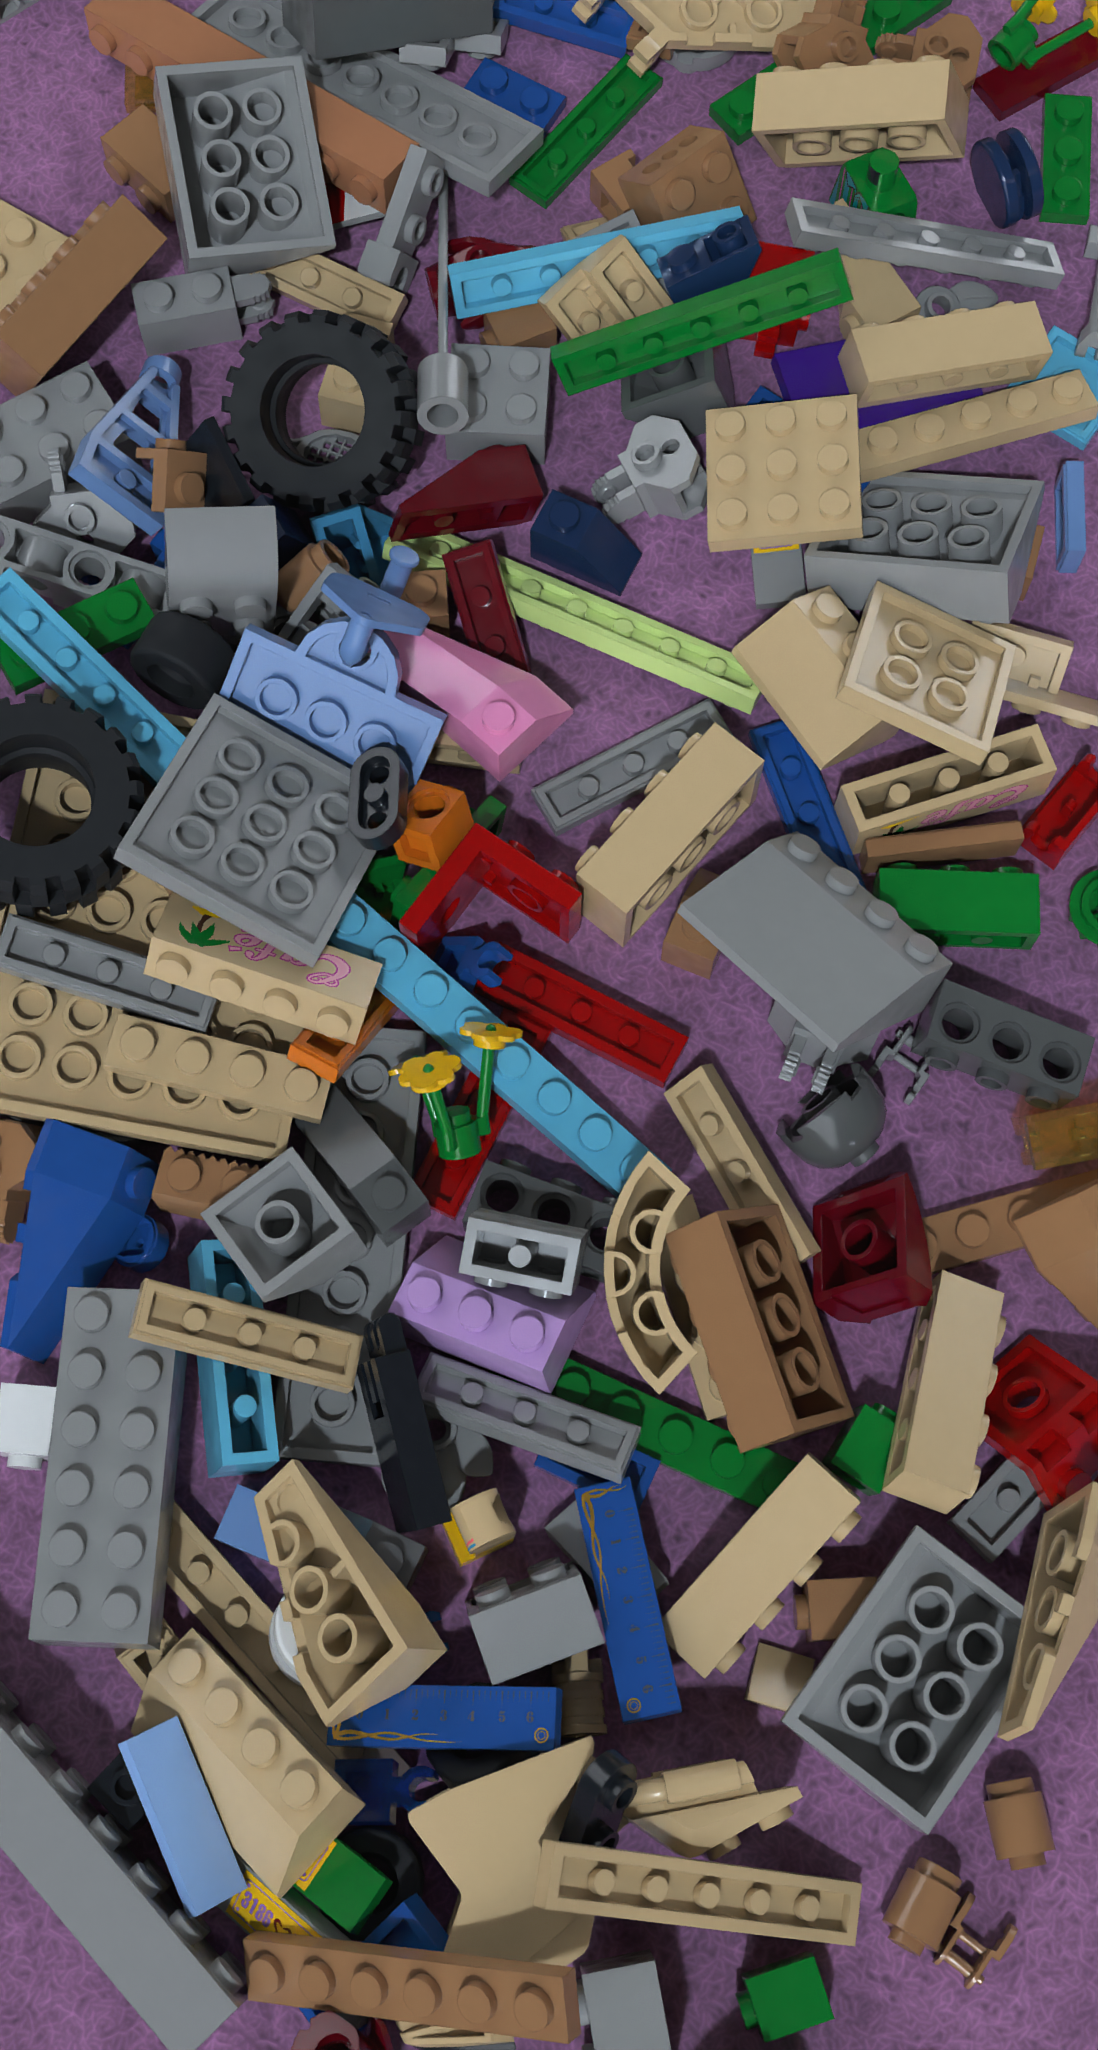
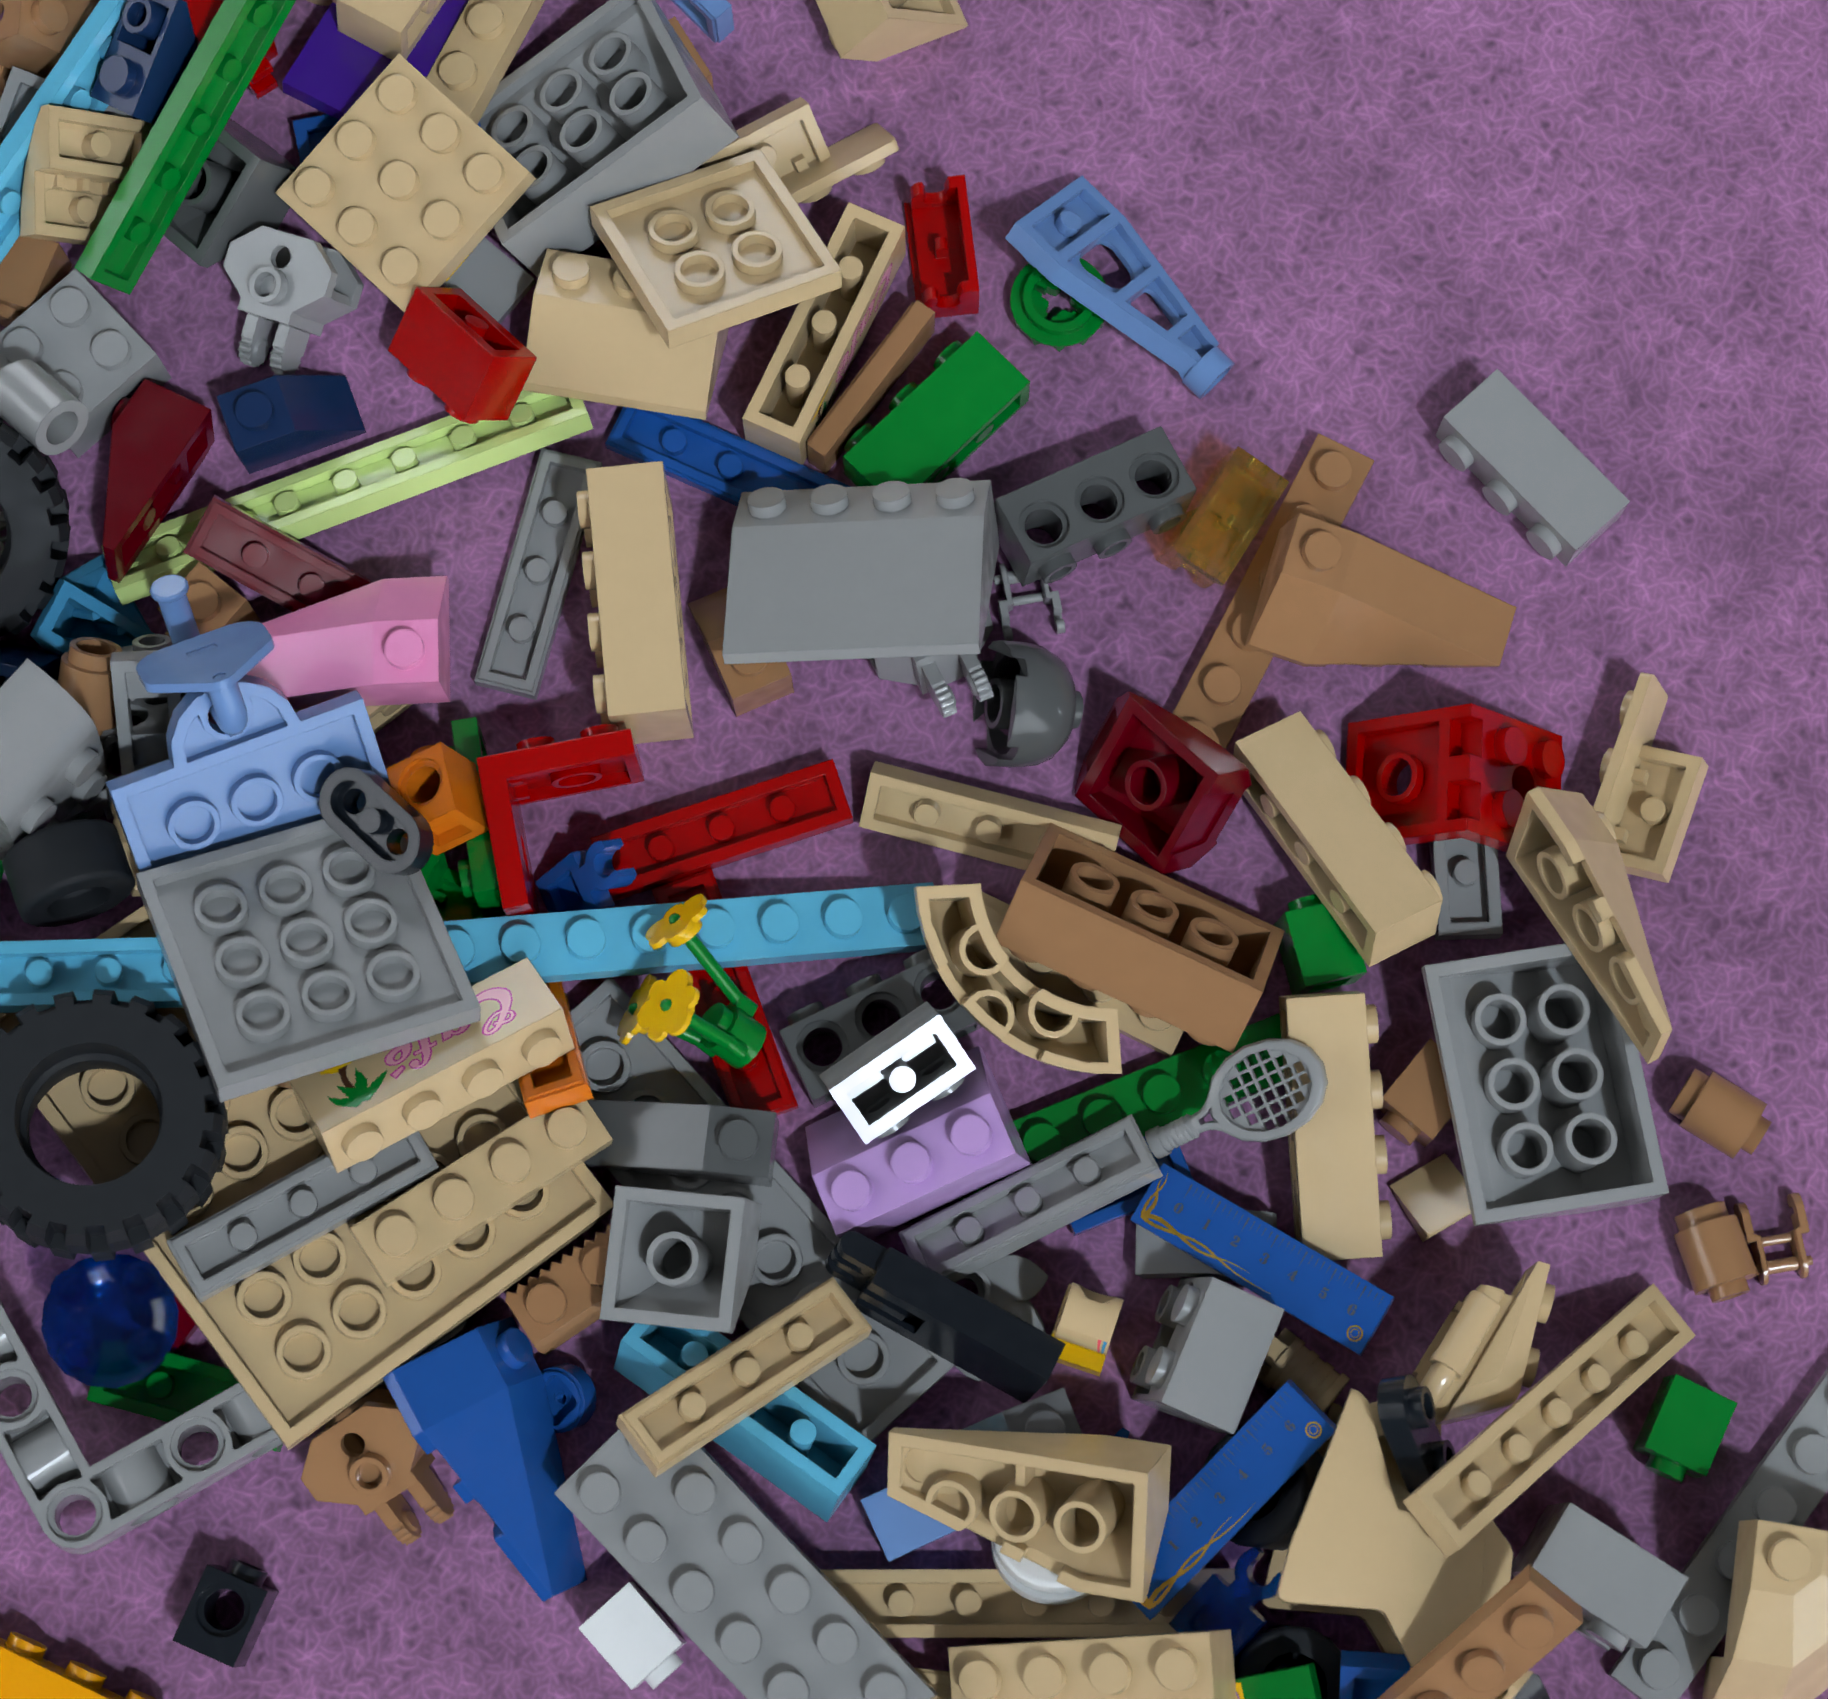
camera: 45 degrees left, 5 degrees up
none -> red brick [388,286,537,424]
none -> light grey piece [1145,1038,1328,1159]

